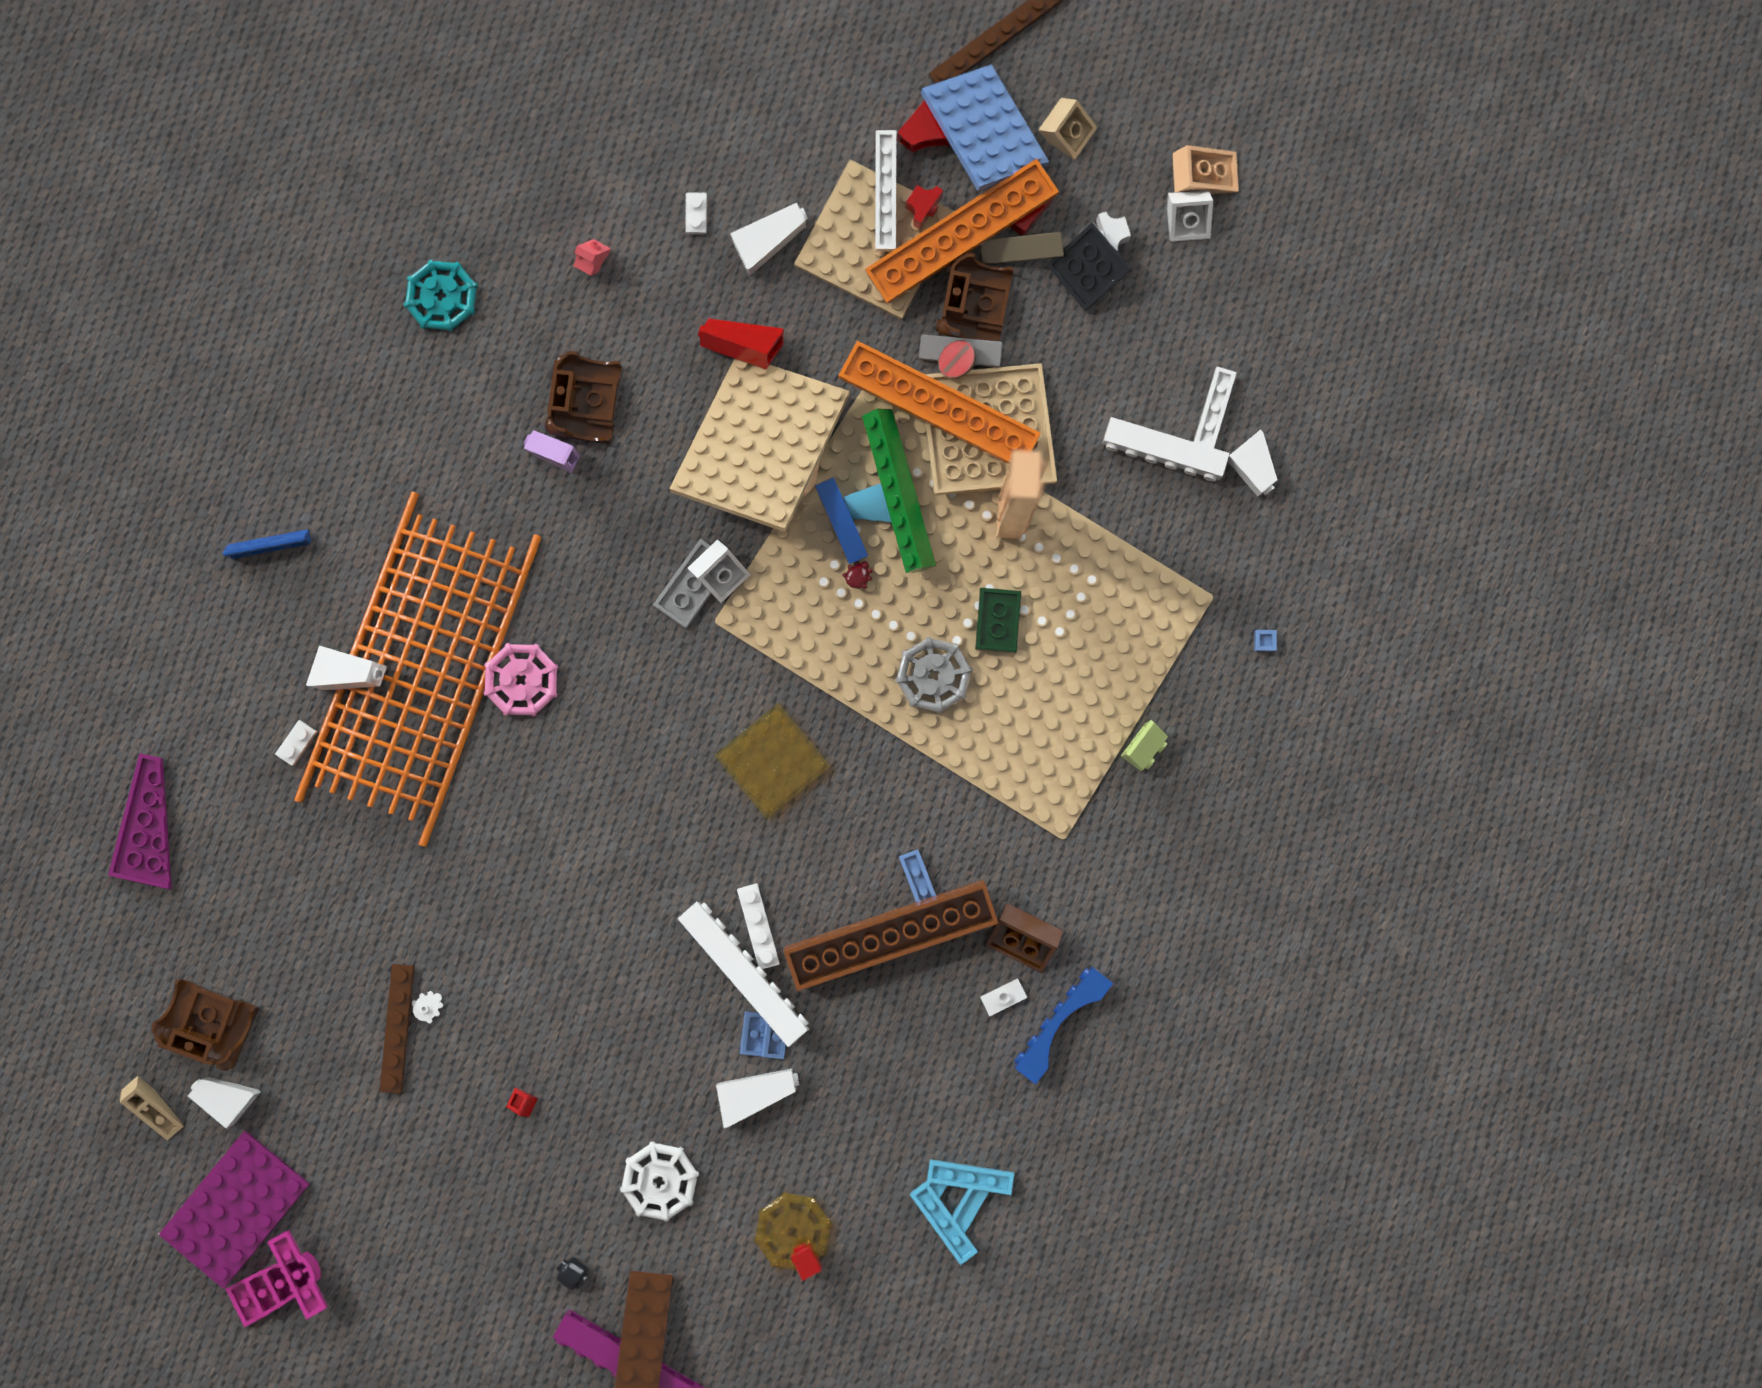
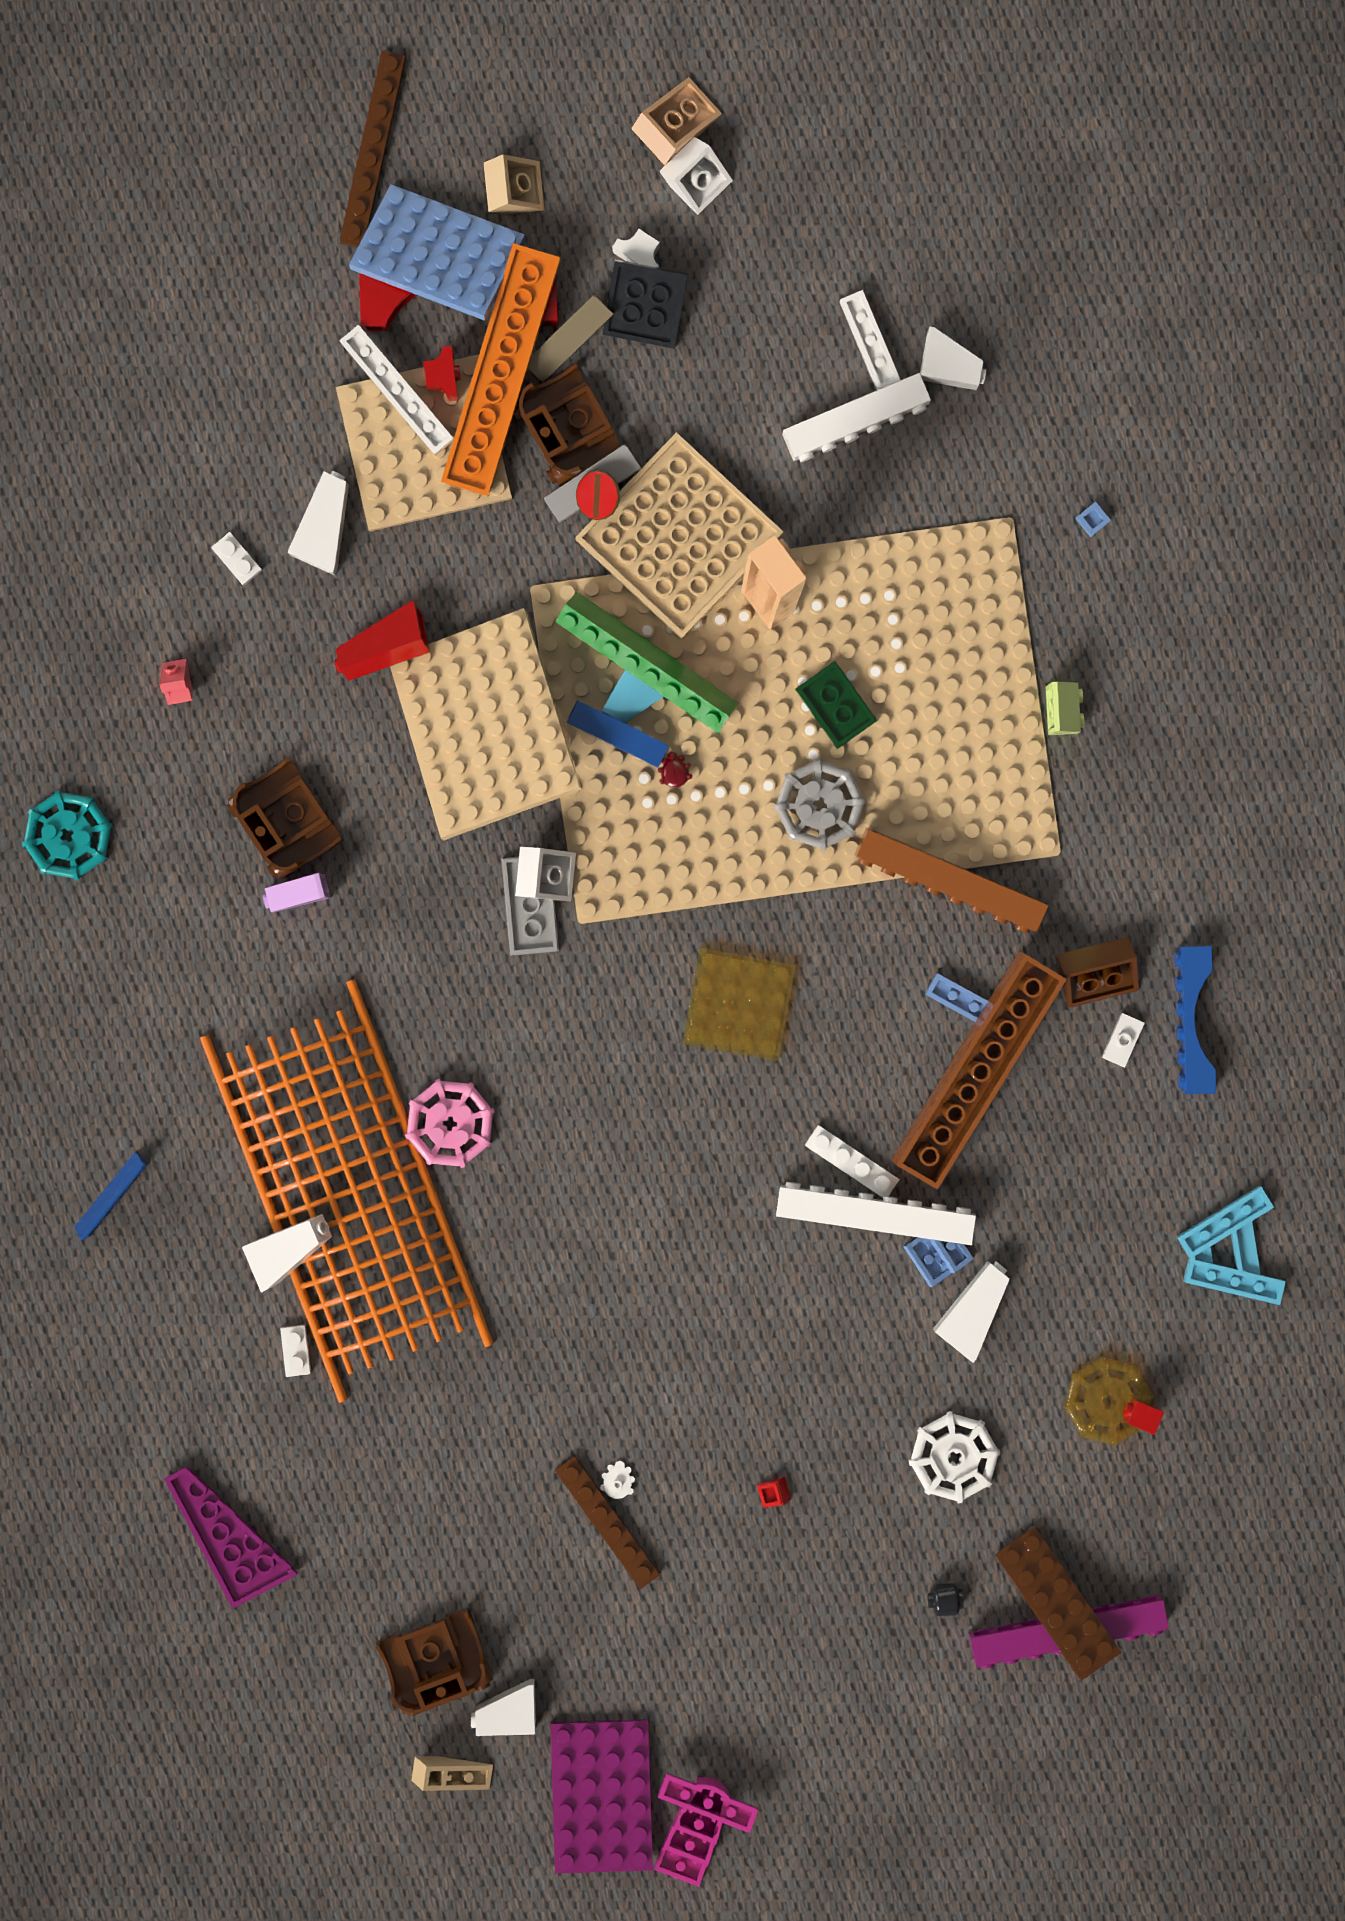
camera: 40 degrees left, 5 degrees up
orange plate [838,340,1041,464] -> none
none -> dark orange brick [855,827,1049,933]

